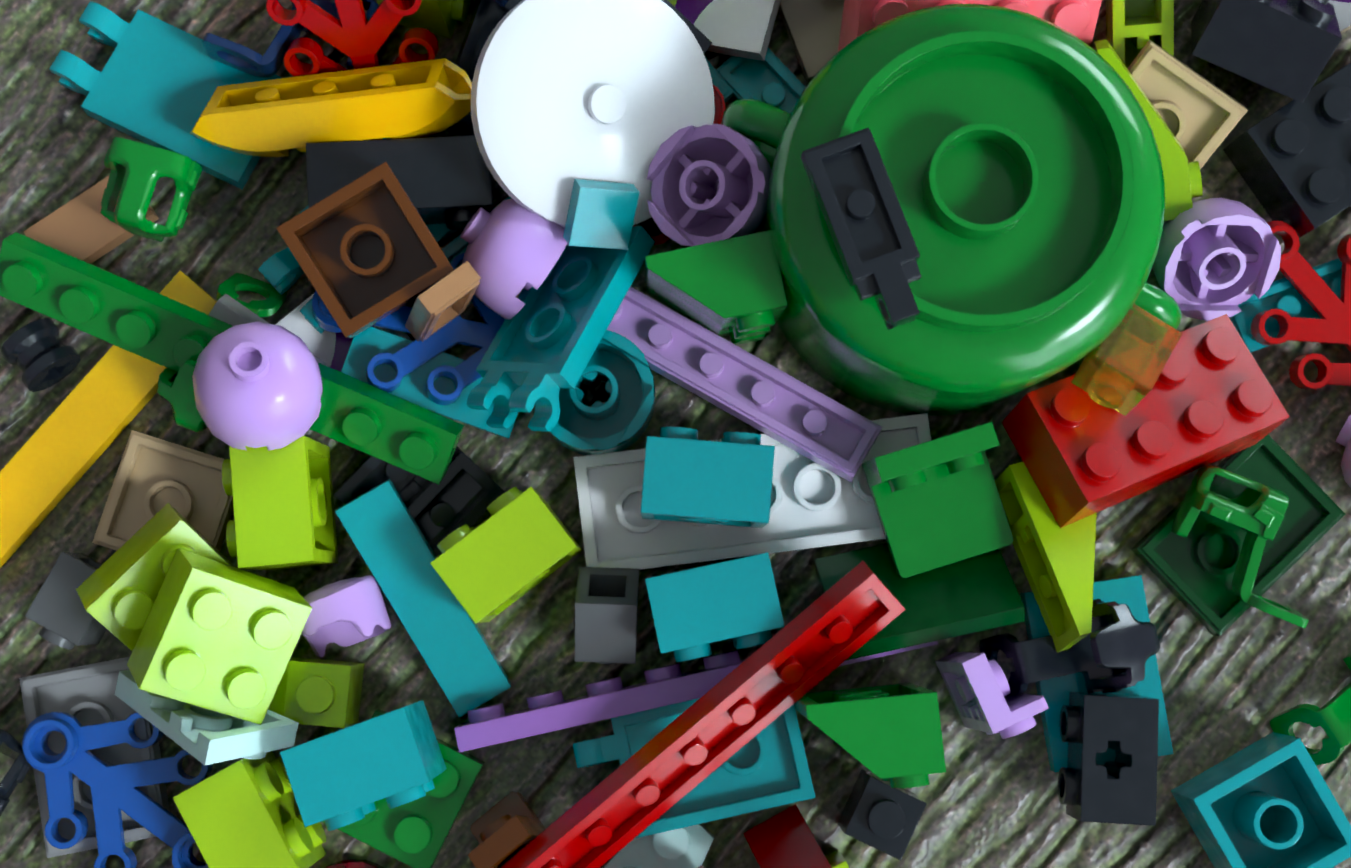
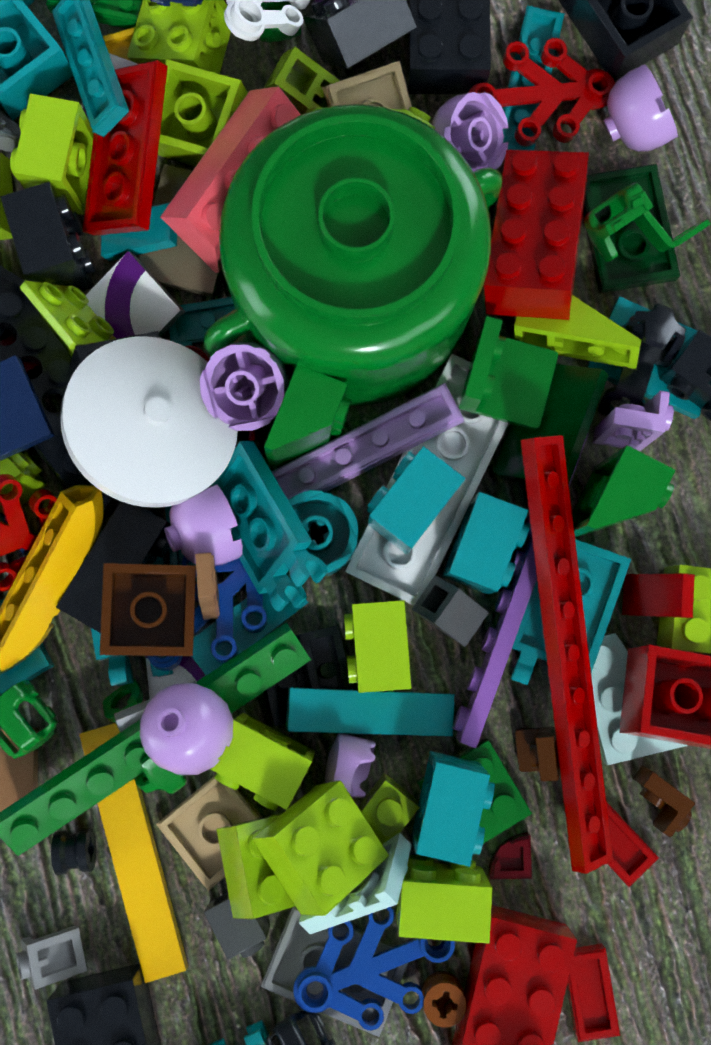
camera: 55 degrees left, 0 degrees up
teal tile [563,179,640,250] -> none
black hinge [801,127,921,330] -> none
black brick [837,769,927,861] -> none
clear yellow brick [1071,304,1182,416] -> none

